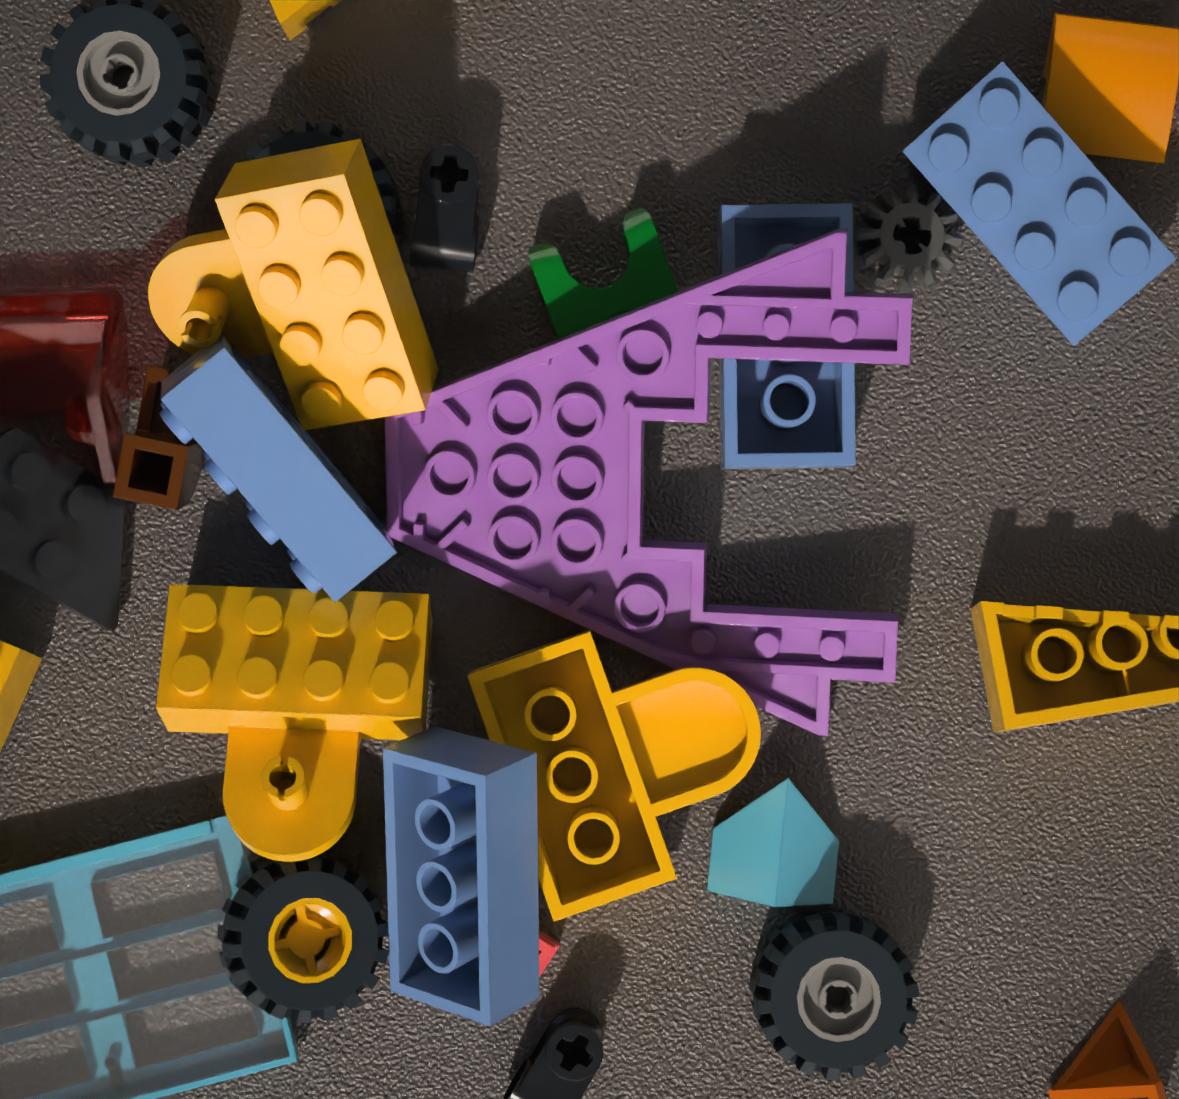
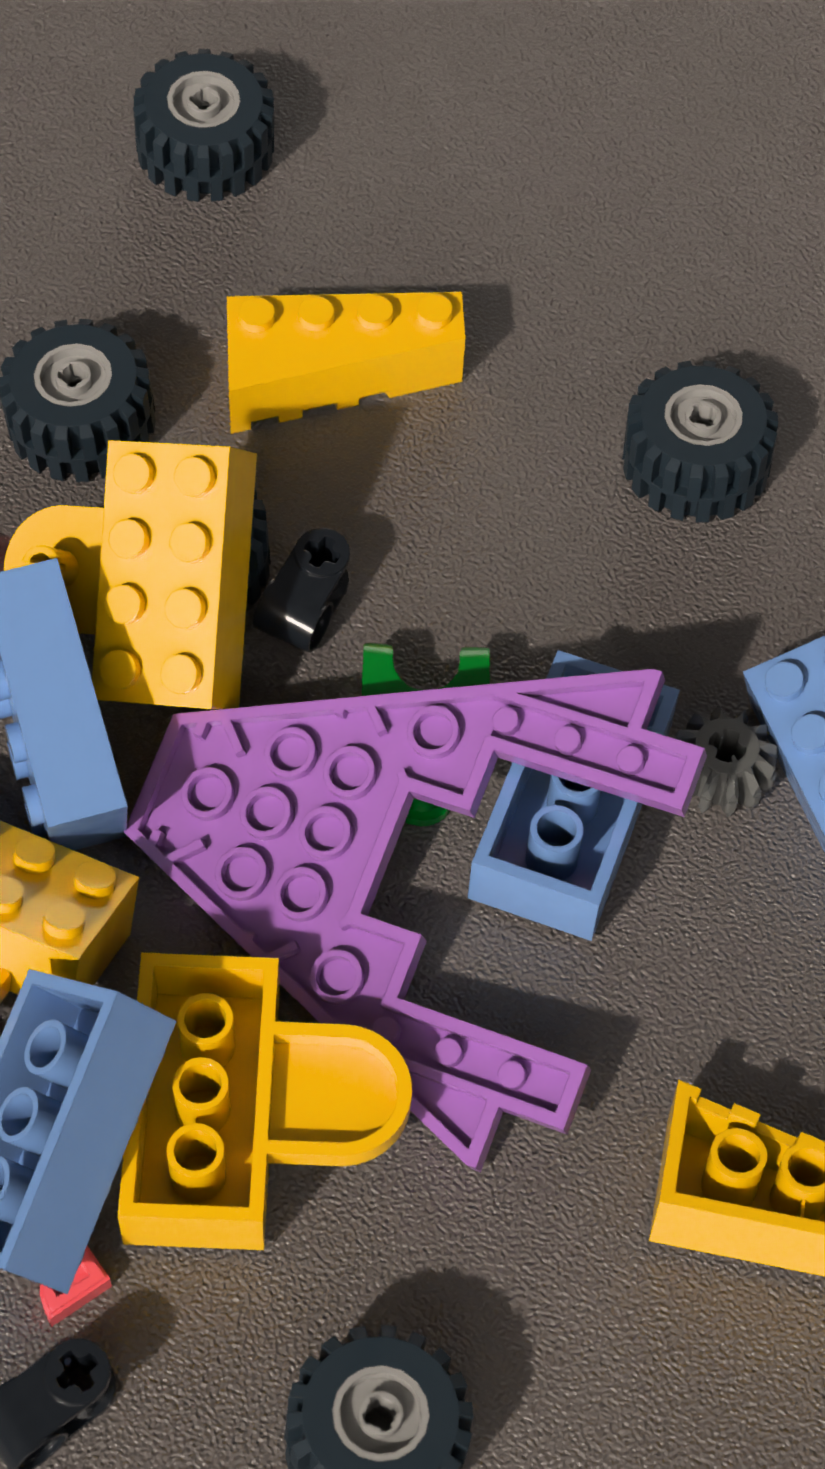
camera: 20 degrees right, 30 degrees down
medium azure slope [706,778,839,907] -> none

